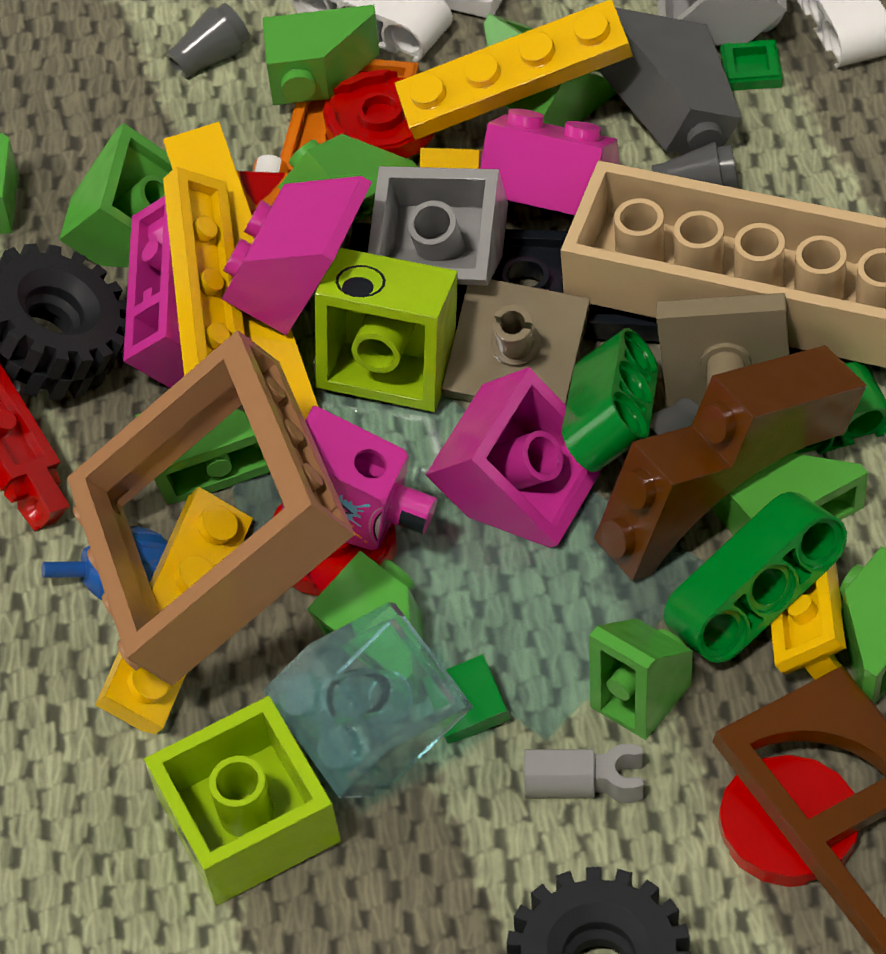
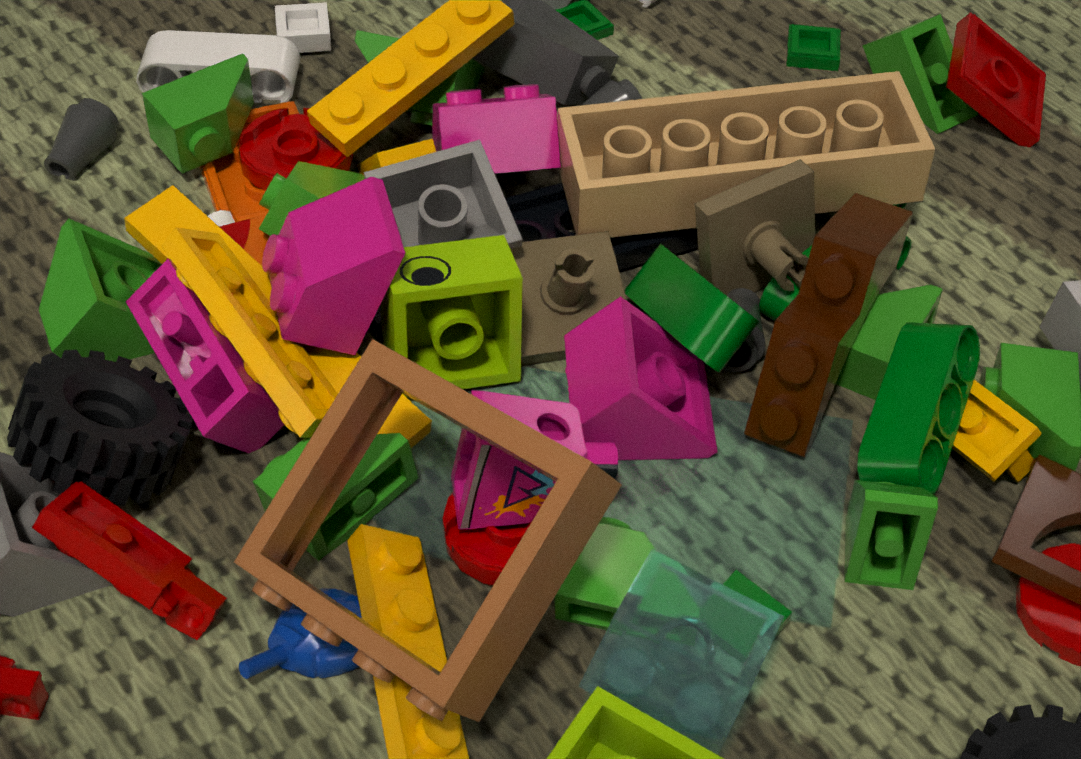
camera: 35 degrees left, 5 degrees down
light grey bar [524,744,643,803] -> none

